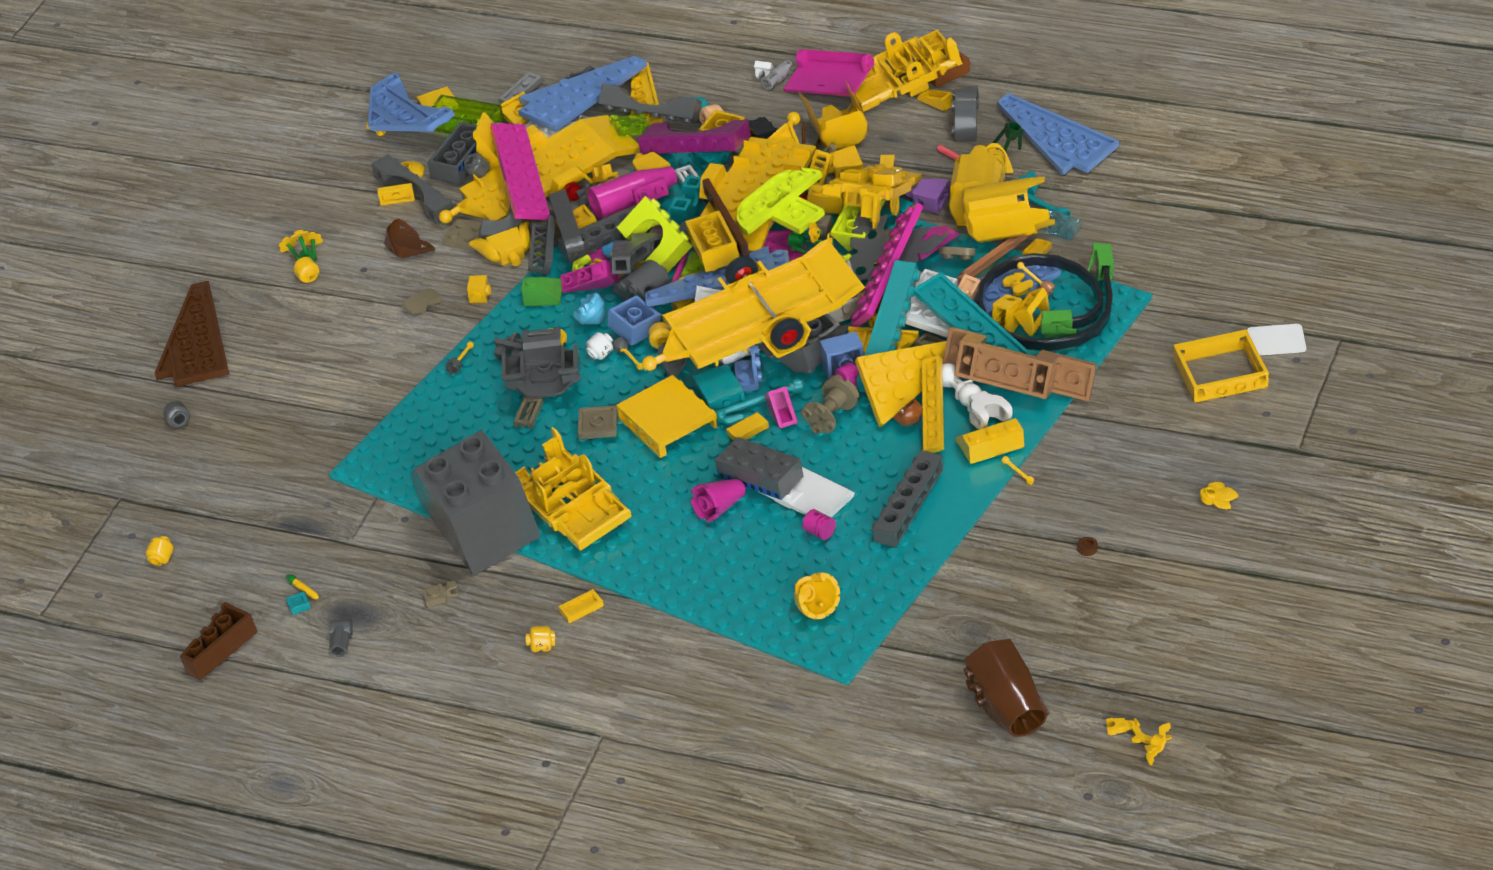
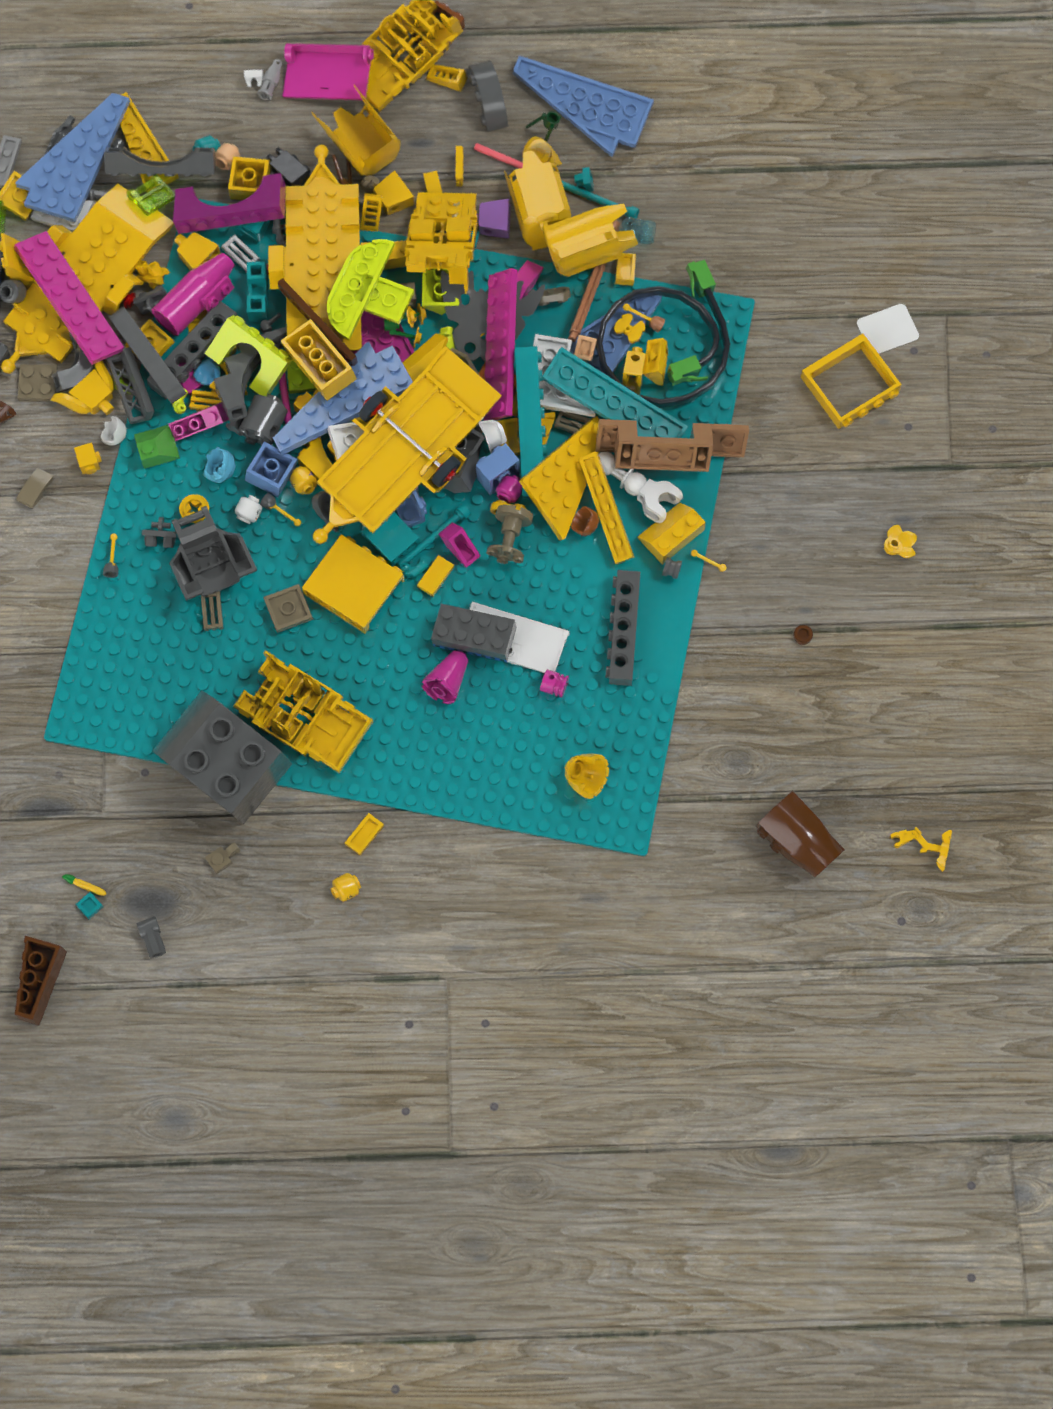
camera: 25 degrees left, 30 degrees up
none -> white hair [101,416,127,446]
none -> yellow tile [456,146,464,187]
none -> white piece [479,420,507,453]
none -> dark grey wheel [662,557,682,579]

